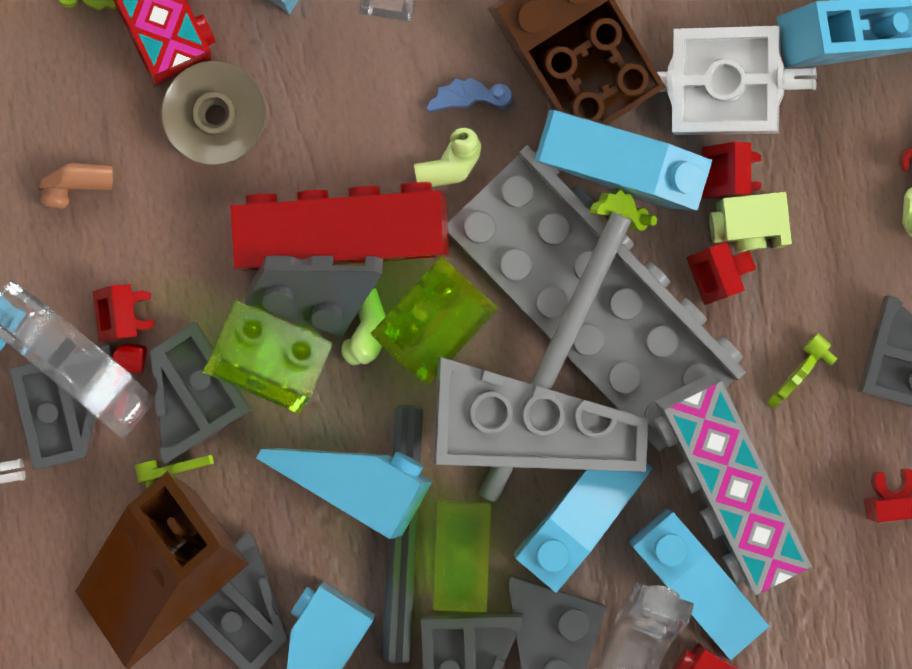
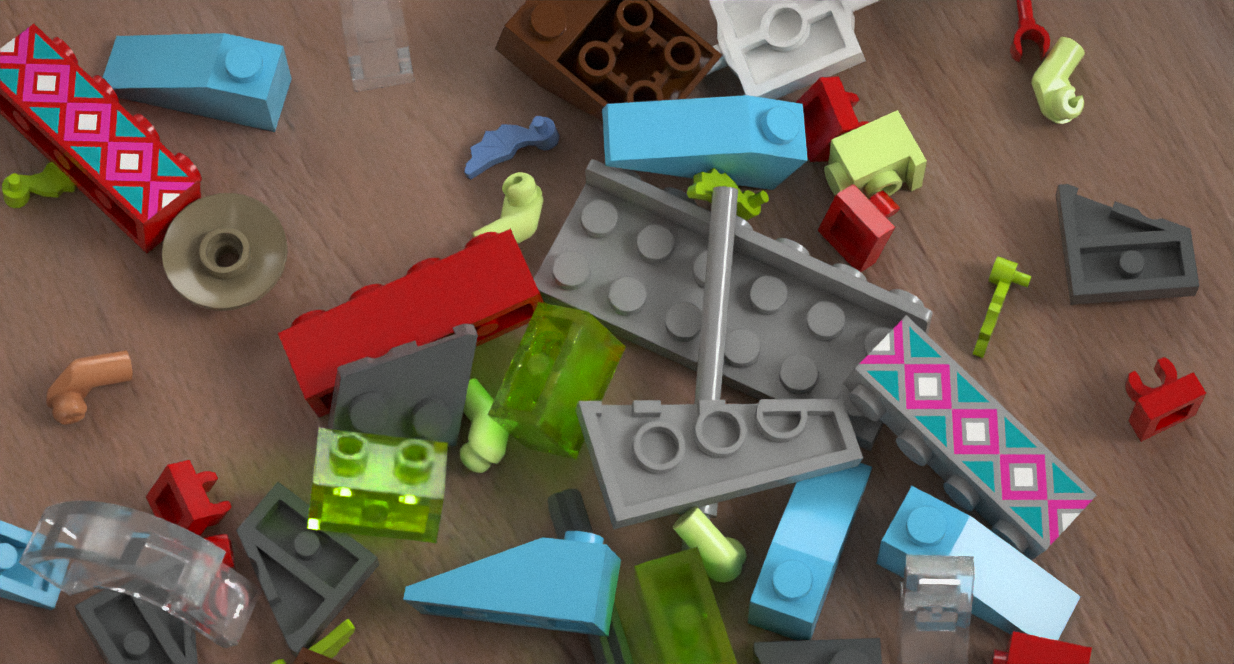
camera: 15 degrees left, 20 degrees down
none -> yellowish green arm [673,506,747,582]

